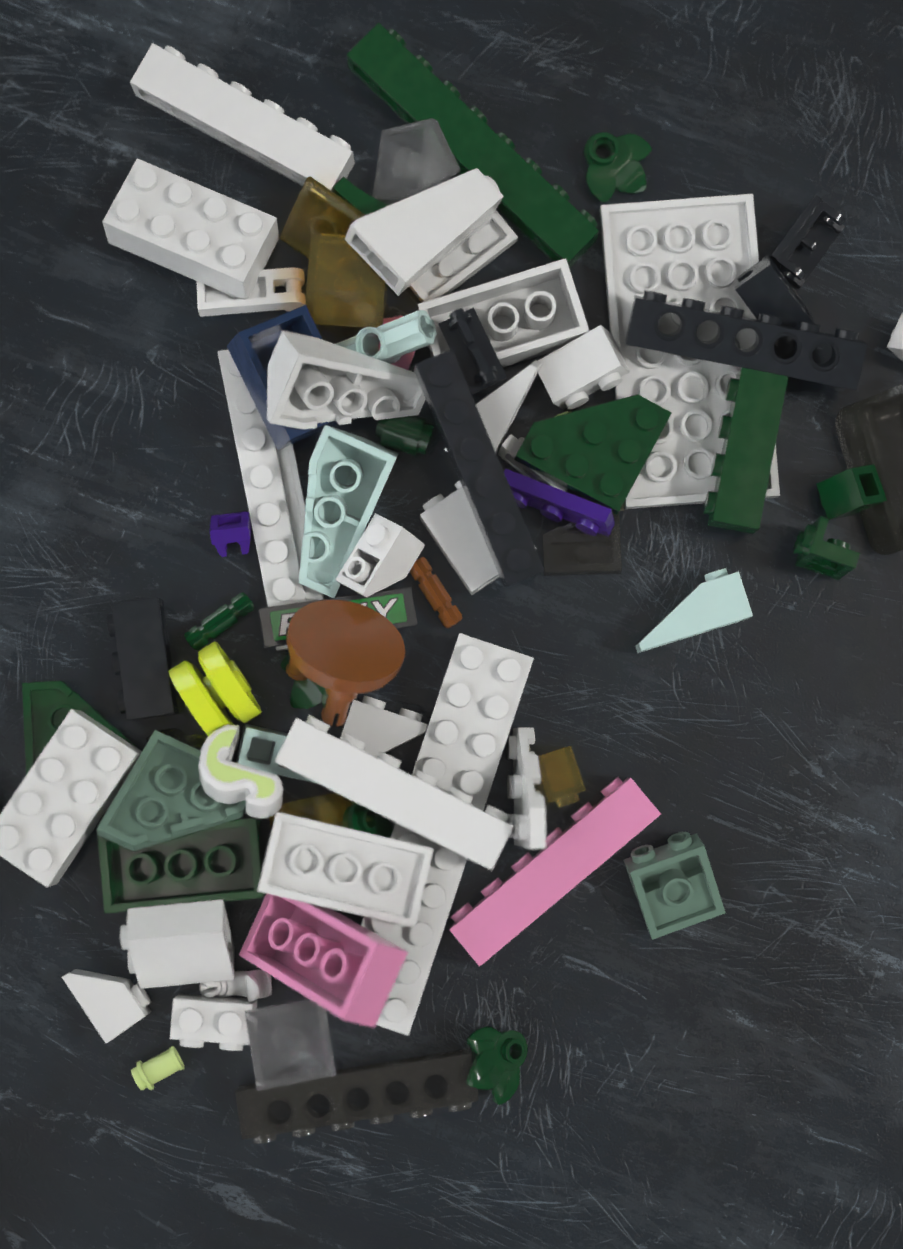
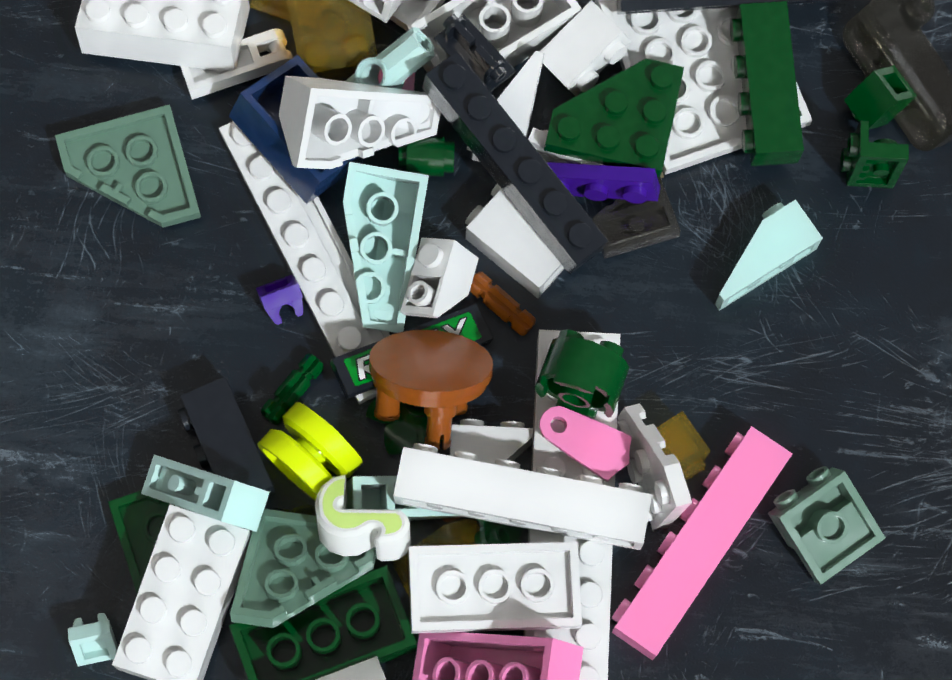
camera: 20 degrees left, 10 degrees down
none -> sand green plate [55,104,201,228]
none -> light aqua slope [141,455,269,532]
none -> dark green brick [535,329,629,419]
none -> bright pink piece [539,406,632,482]

